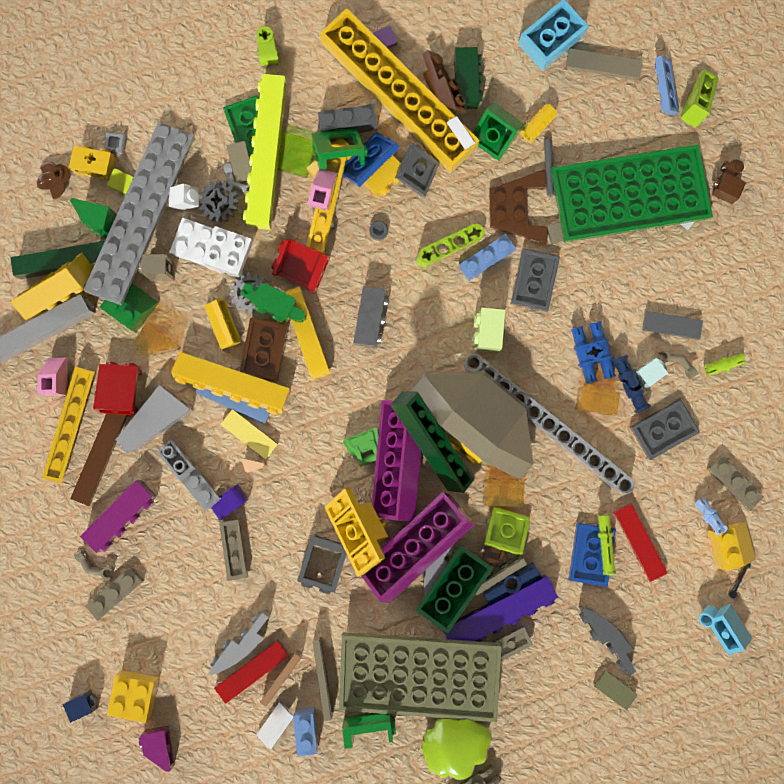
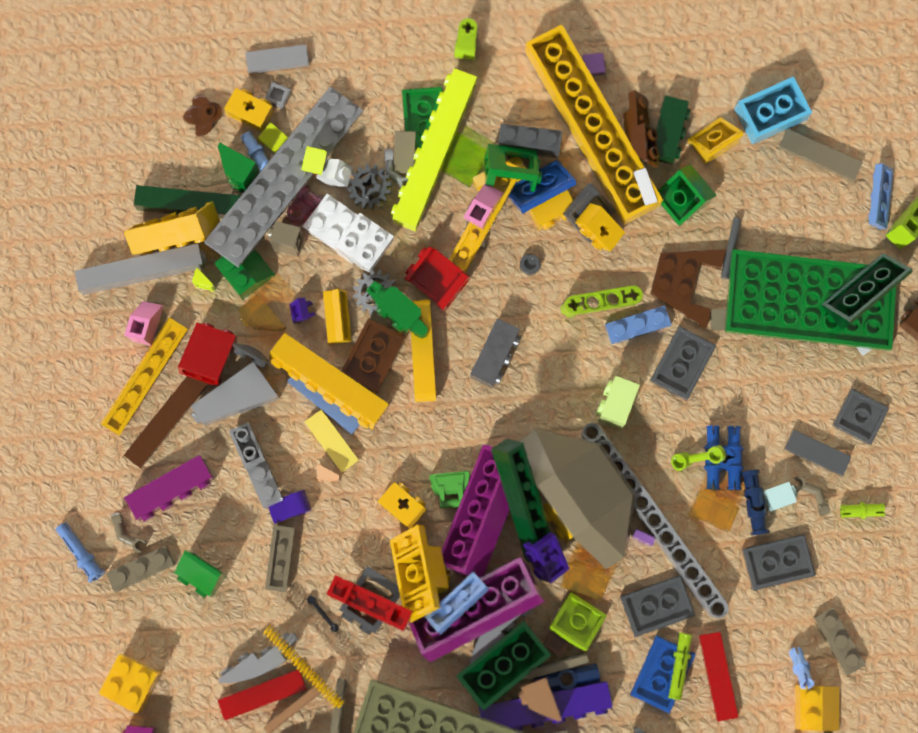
camera: 15 degrees right, 5 degrees down
dark blue brick [62,689,98,723] -> none
yellow axle [520,103,557,143] -> none
none -> medium blue pin [55,522,105,583]
none -> green slope [174,550,227,598]
none -> neon yellow slope [192,268,216,292]
none -> dark grey dish [232,343,270,368]
none -> light blue pin [240,131,269,172]
none -> light grey tile [245,45,309,74]
none -> yellow piece [264,624,344,709]
none -> clear pink piece [287,185,323,226]
none -> dark purple tile [289,298,315,324]
none -> neon yellow slope [301,146,327,175]
none -> black hinge [307,596,339,632]
none -> red slope [326,575,413,631]
none -> yellow brick [378,482,427,529]
none -> medium blue plate [425,572,489,634]
none -> medium nougat slope [518,678,562,722]
none -> dark purple bracket [524,532,570,584]
none -> yellow brick [575,203,626,252]
none -> dark grey tile [620,575,696,637]
none -> medium lavender tile [631,529,656,547]
none -> lime bar [671,445,726,471]
none -> yellow slope [688,117,744,165]
none -> dark green slope [822,253,913,330]
none -> dark grey tile [832,388,889,446]

